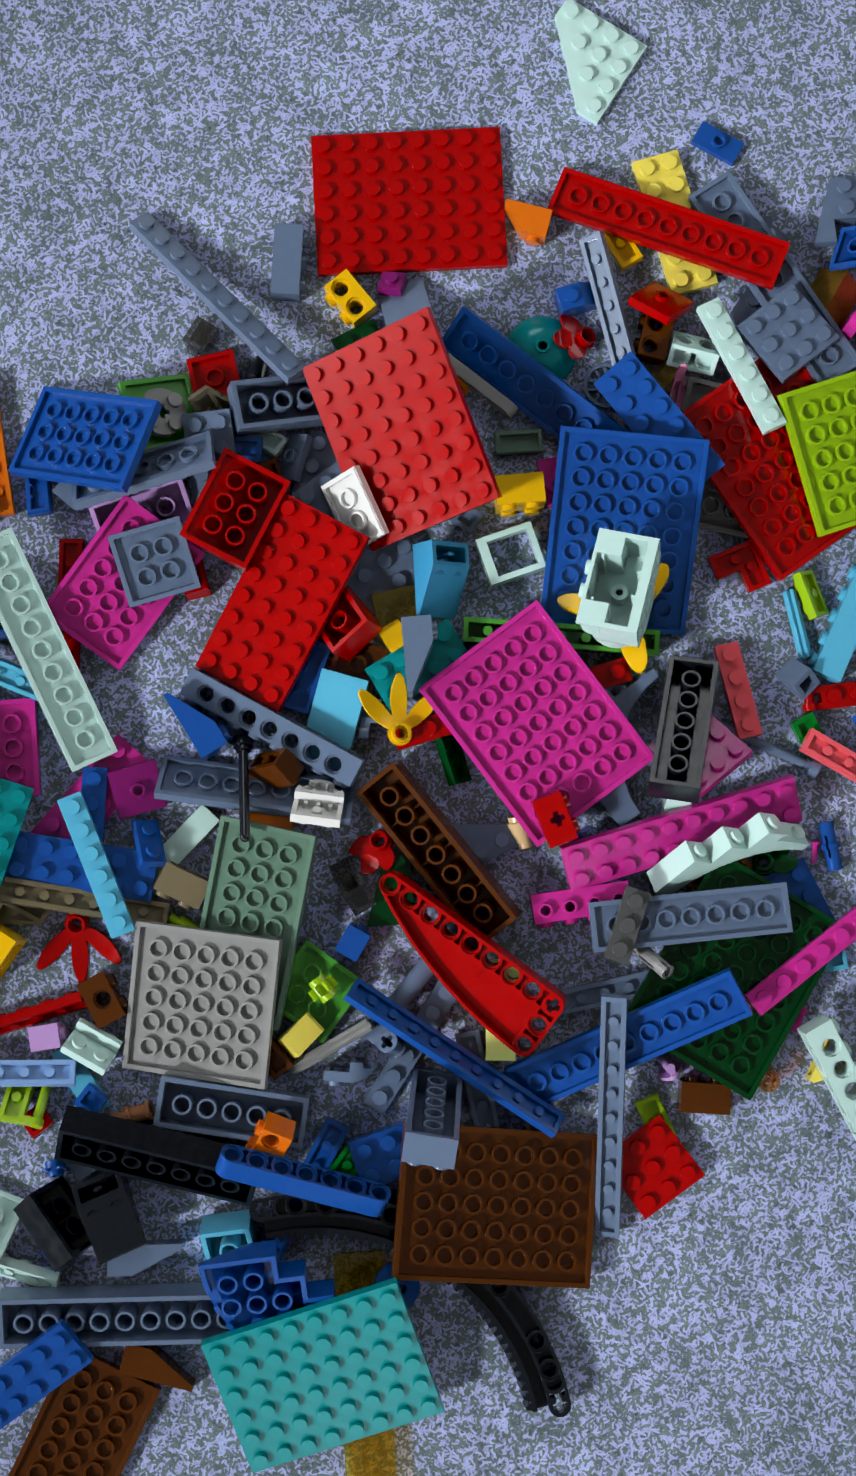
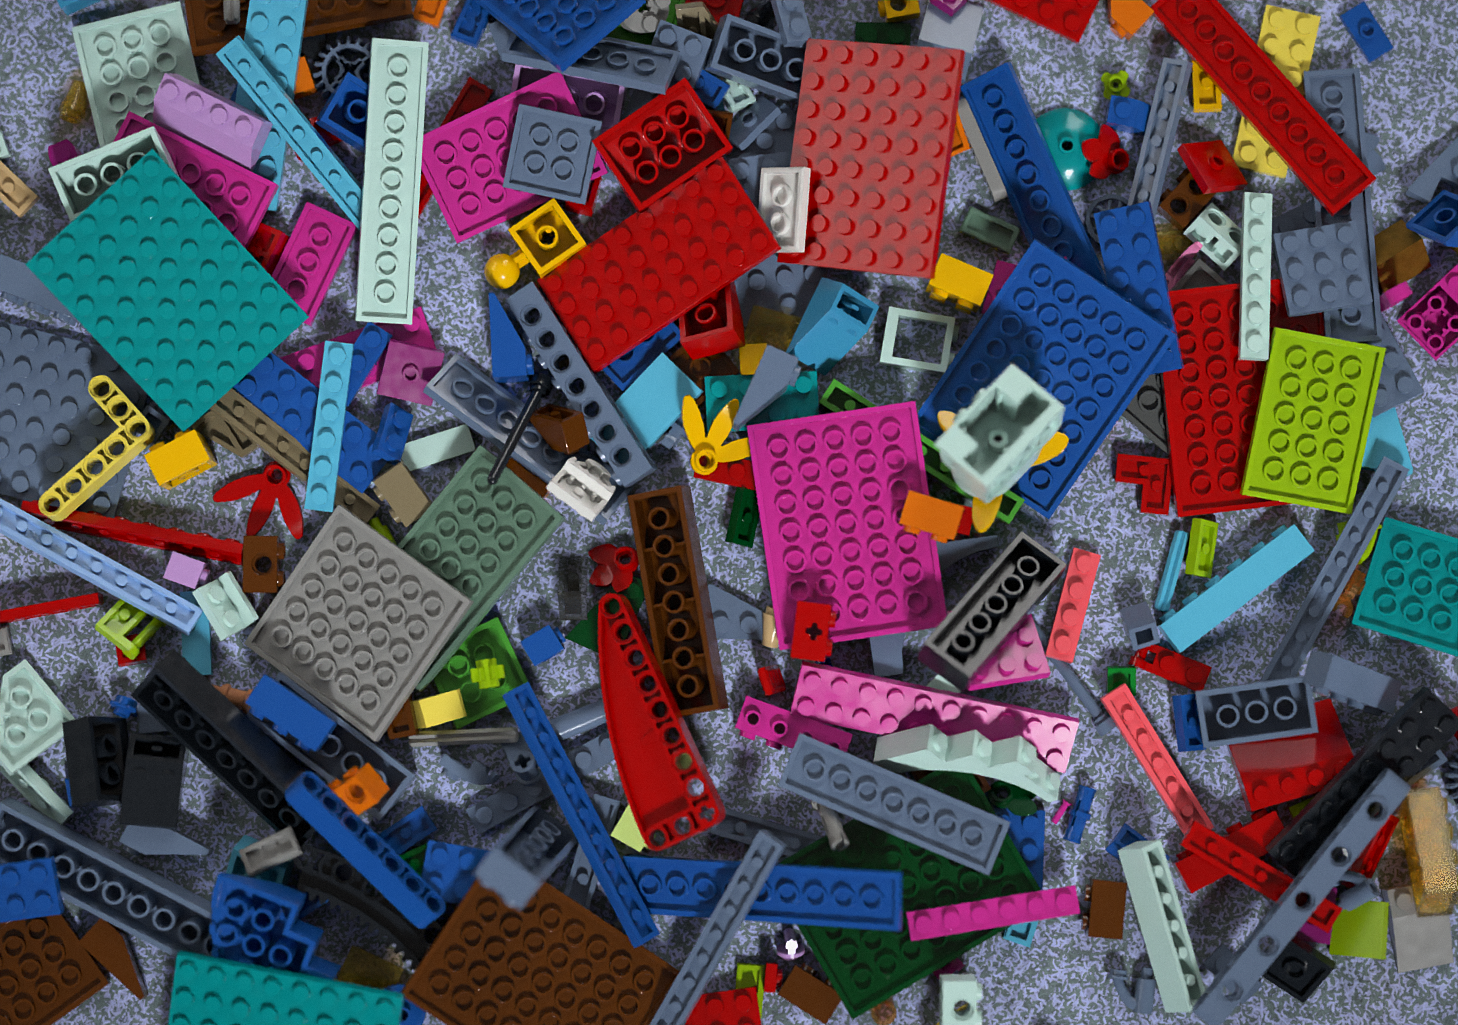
camera: 30 degrees right, 0 degrees up
blue plate [73,1082,110,1112] -> none
sand blue plate [450,509,484,536] -> none
dark grey plate [603,886,651,966] -> none
none -> light grey plate [239,826,303,878]
none -> blue brick [245,674,338,753]
none -> yellow brick [484,198,587,289]
none -> red slope [757,664,786,697]
none -> red plate [764,962,783,993]
none -> orange brick [899,490,964,544]
none -> lime plate [1101,70,1130,100]

